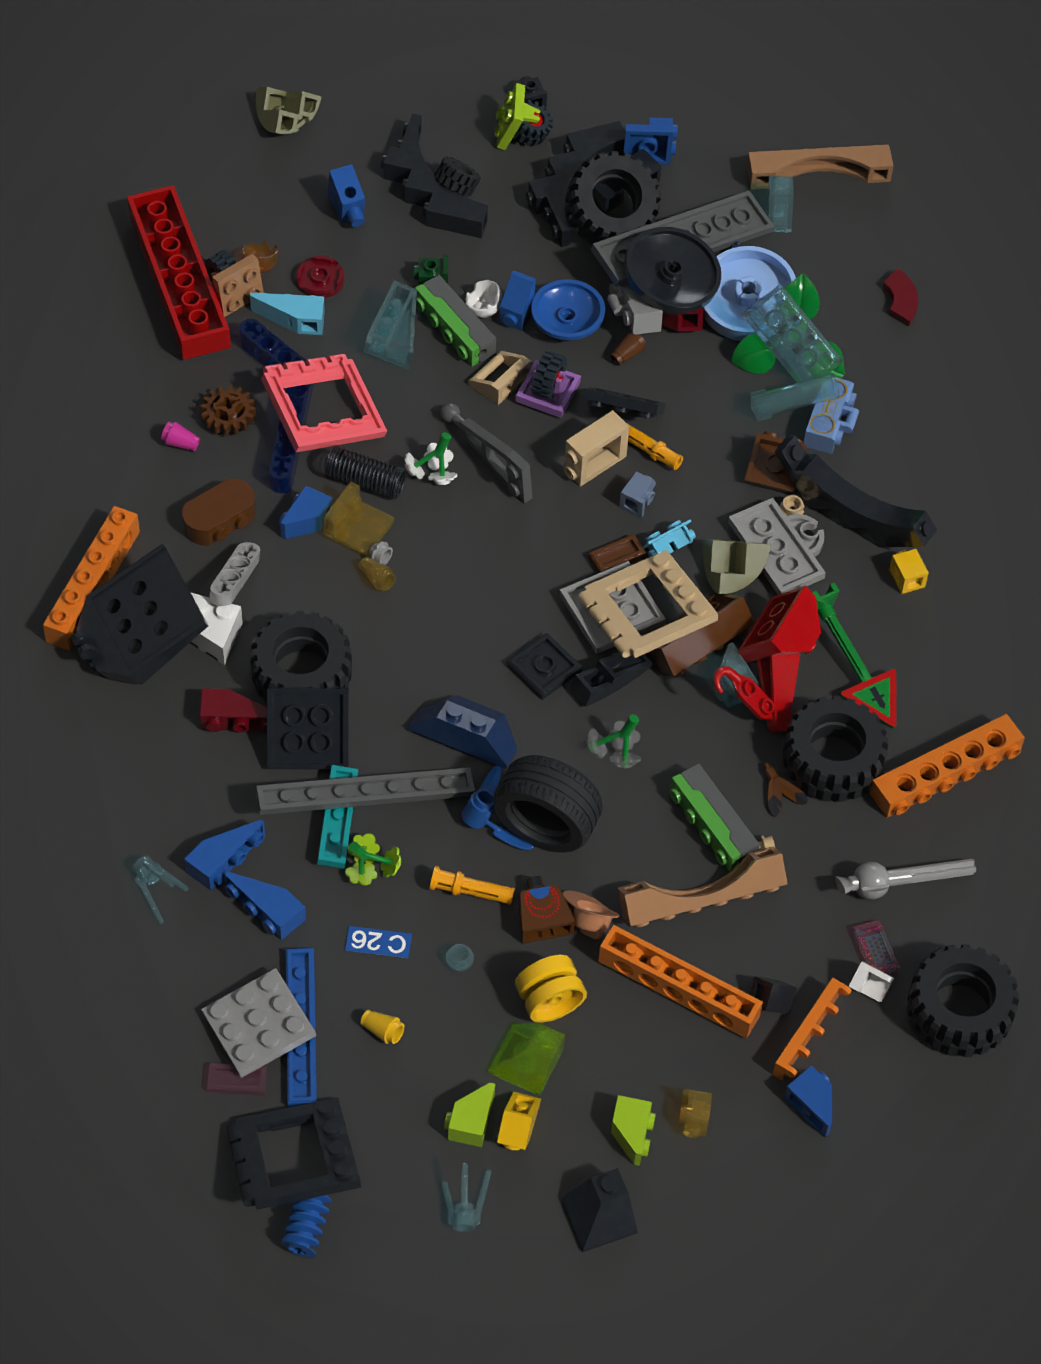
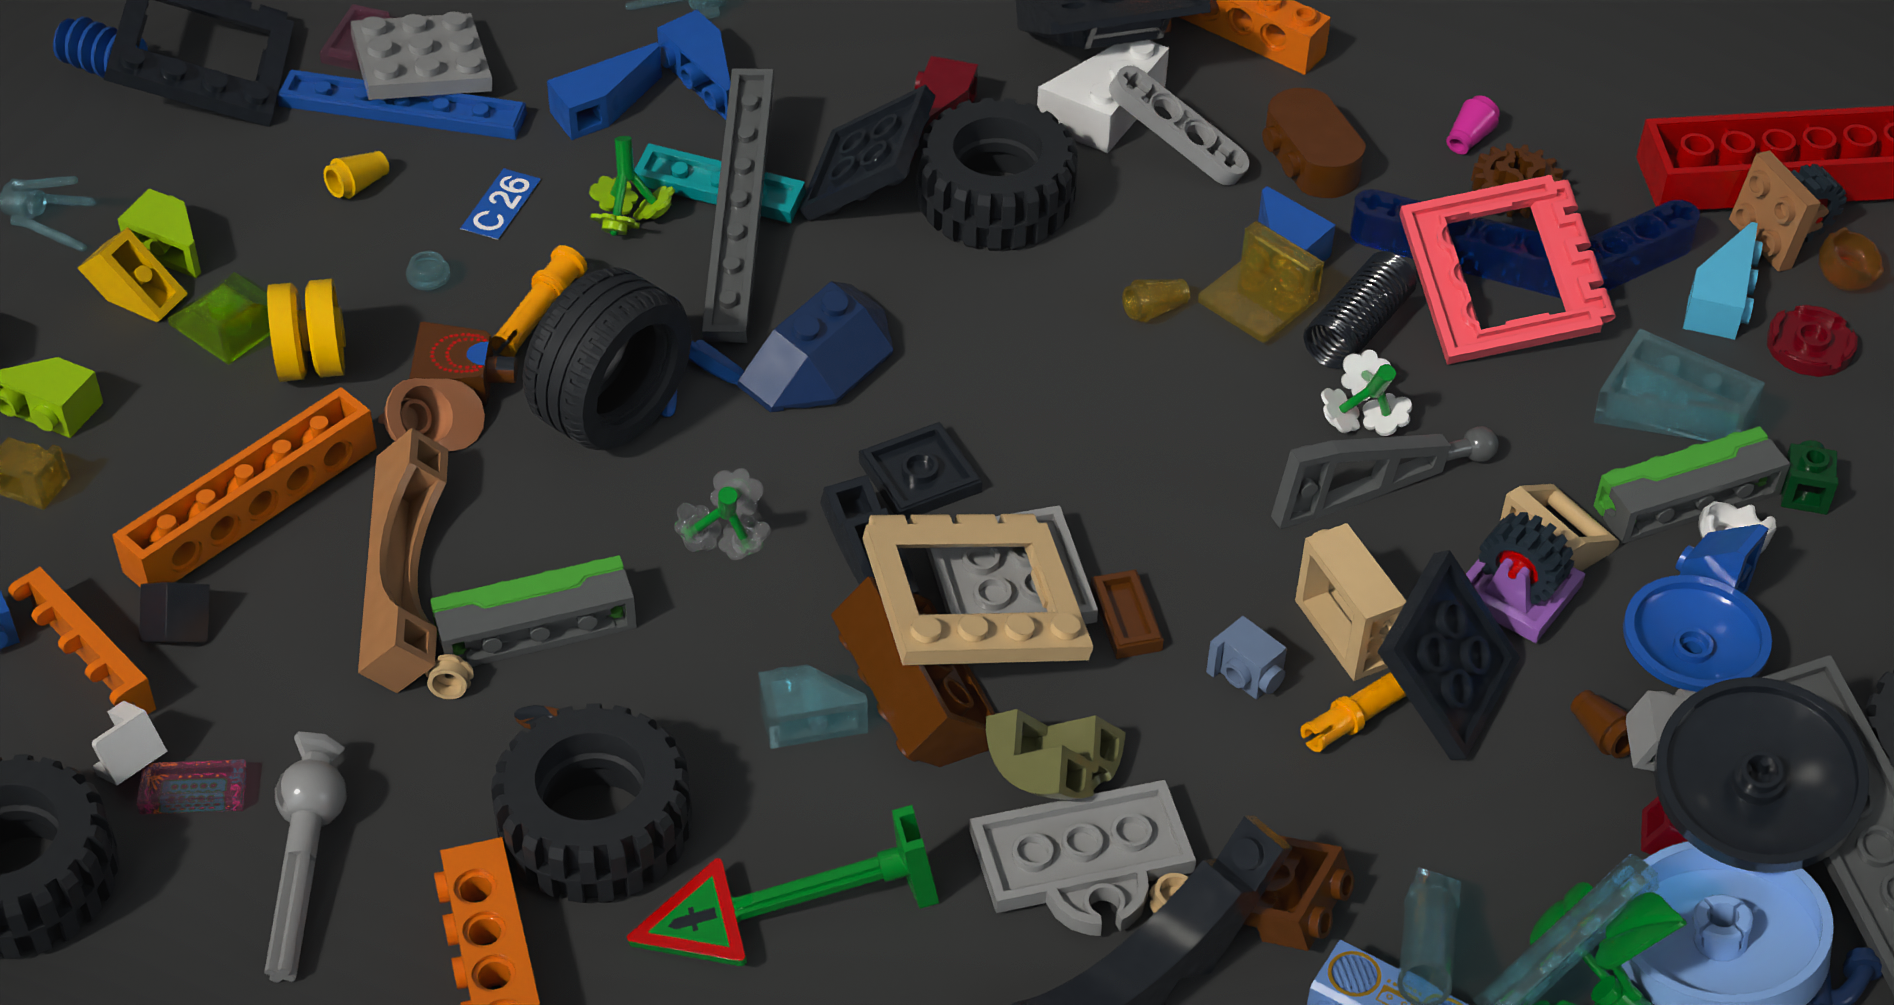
camera: 105 degrees right, 10 degrees down
light grey plate [369,541,393,566] -> none
medium azure hinge [643,520,696,557] -> none
red slope [713,585,821,734] -> none

